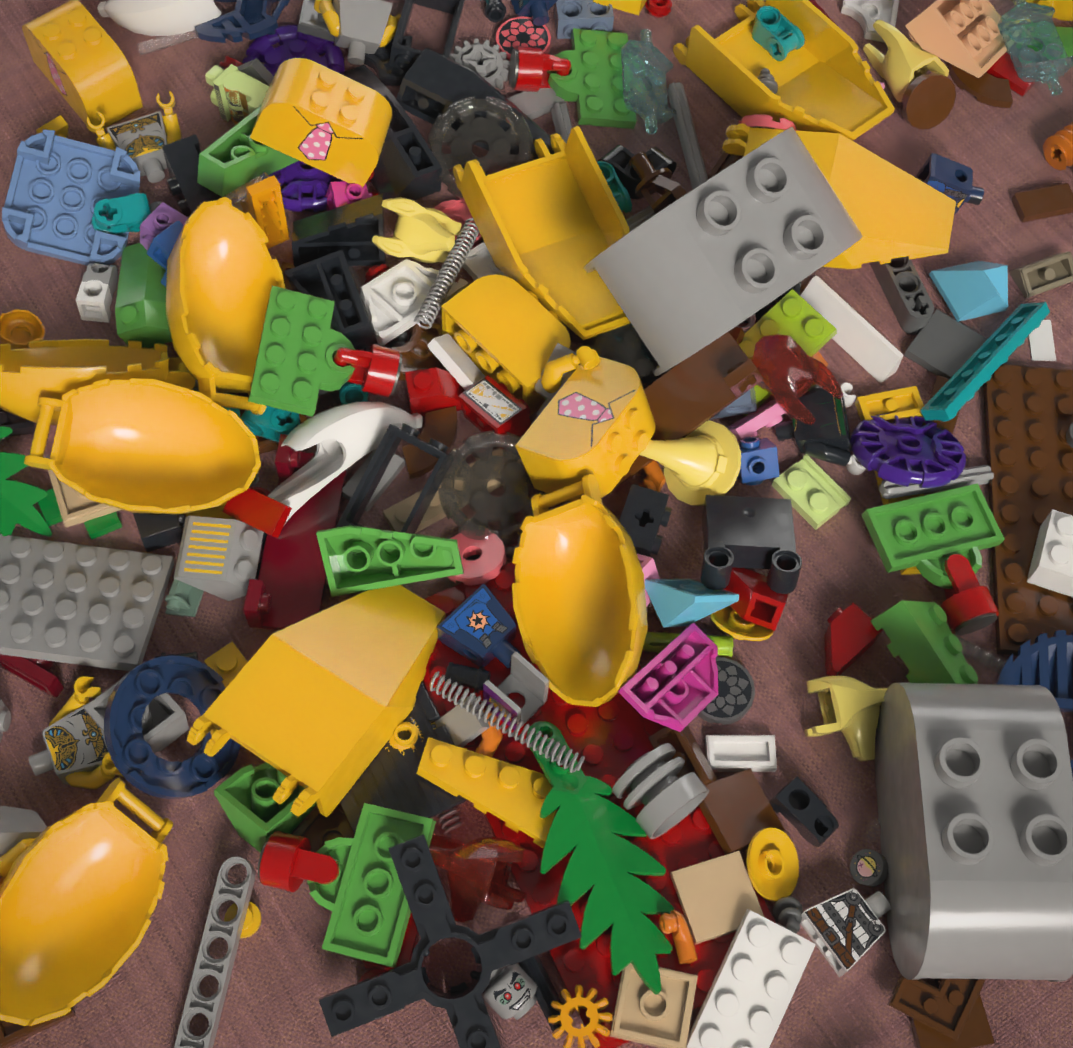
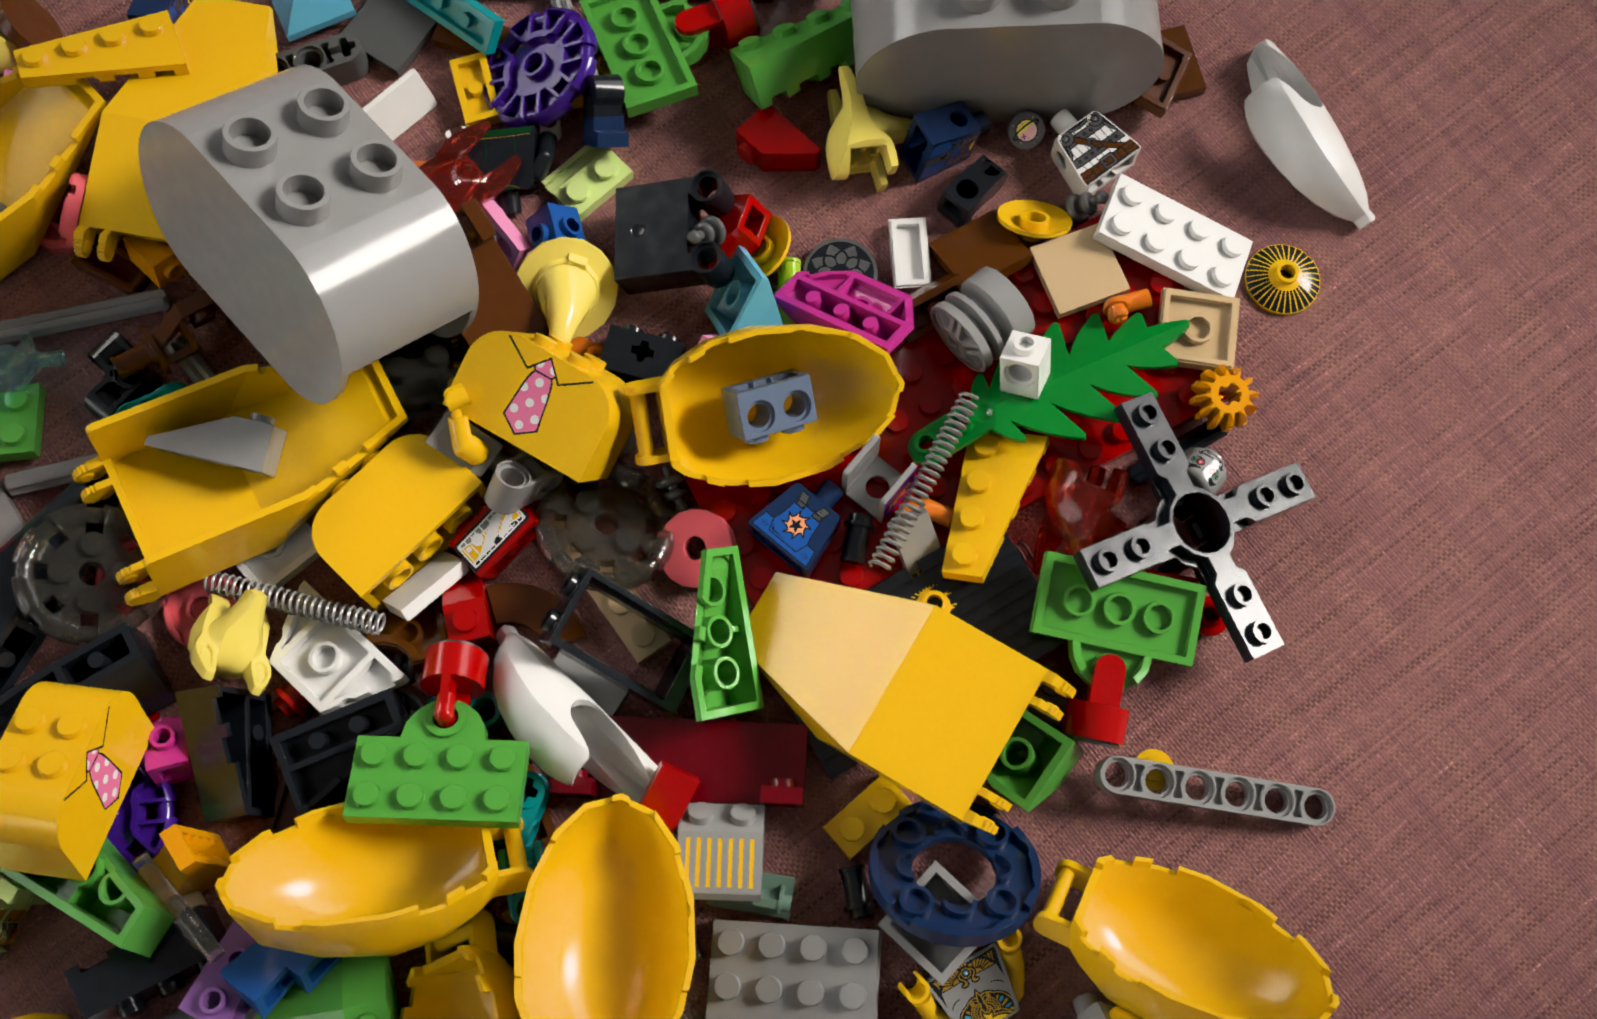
camera: 90 degrees left, 10 degrees up
none -> yellow wing [13,10,190,89]
none -> light grey slope [144,413,287,477]
none -> light grey piece [484,451,564,515]
none -> leg [583,74,629,148]
none -> dark grey hair [687,216,726,246]
none -> sand blue brick [721,369,818,444]
none -> dark blue torso [899,101,991,183]
none -> white brick [1000,330,1051,400]

